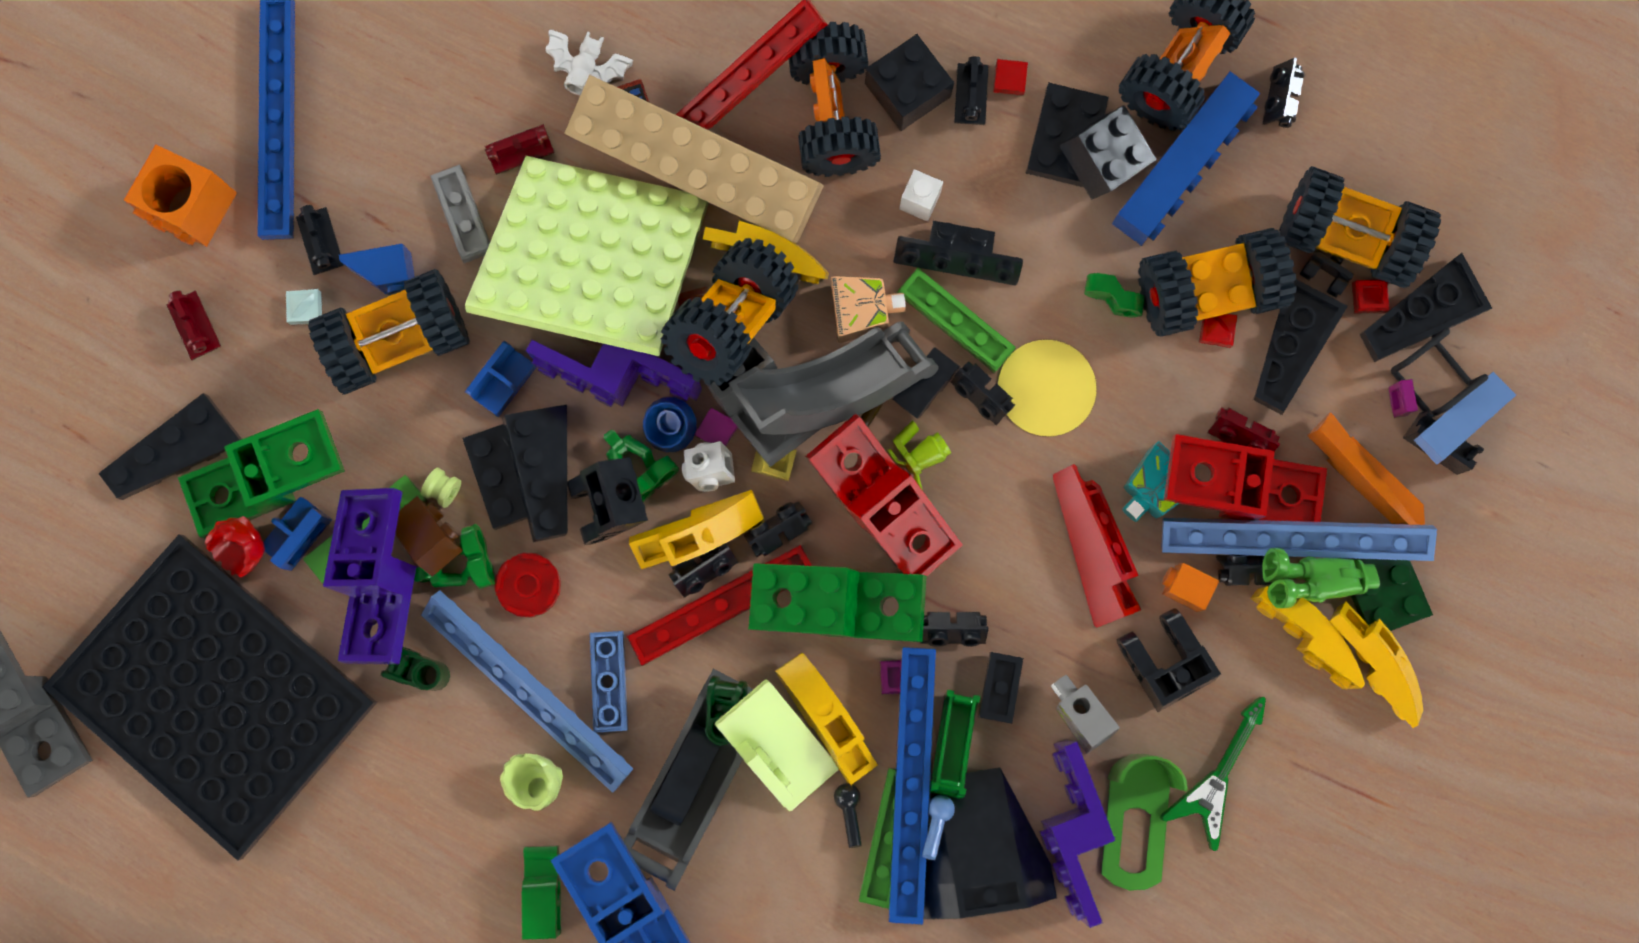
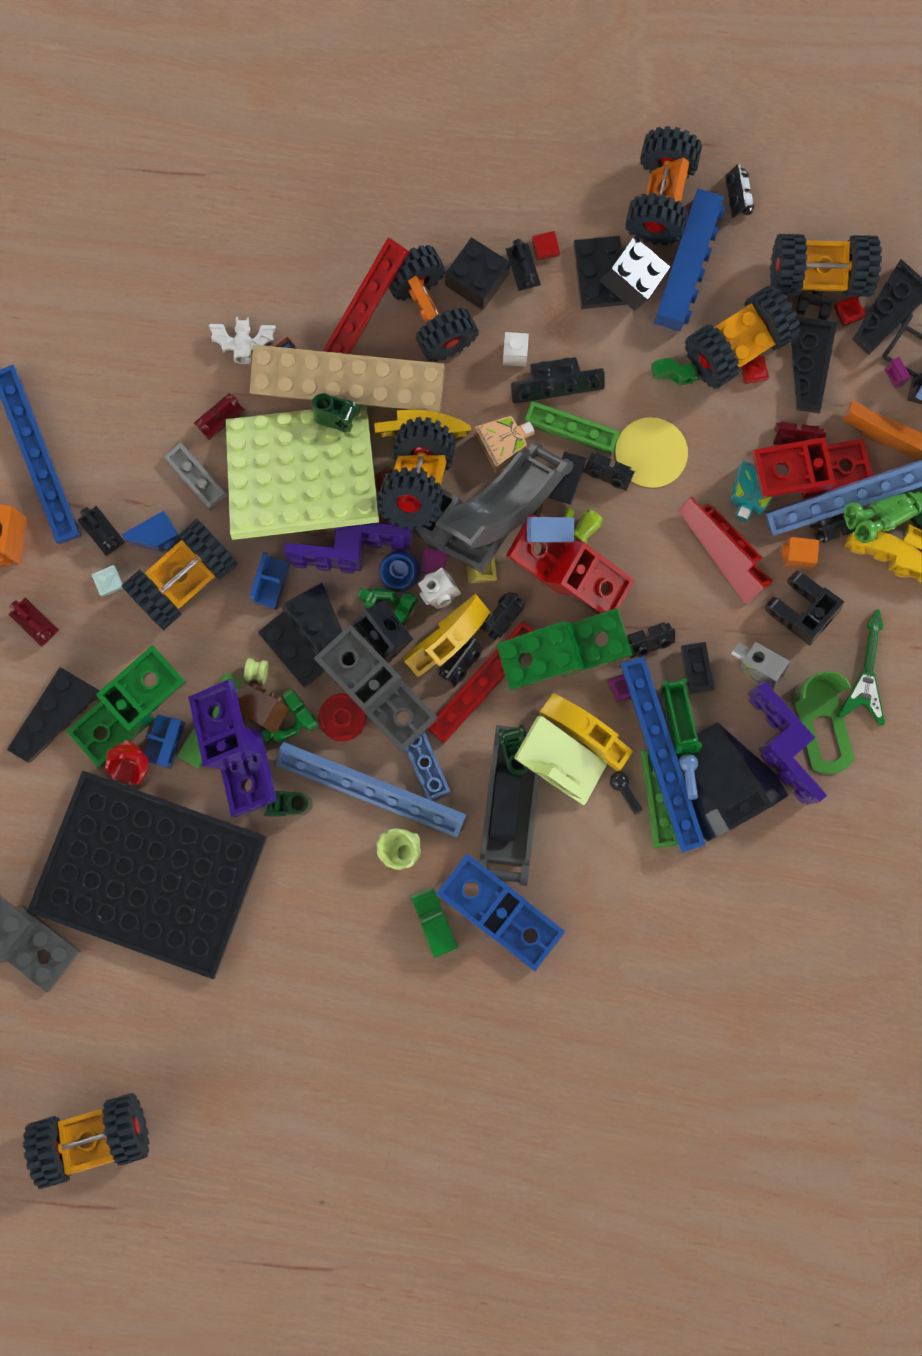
camera: 20 degrees left, 0 degrees up
none -> dark green piece [312,393,360,432]
none -> dark grey bracket [314,625,438,753]
none -> medium blue tile [527,517,574,542]

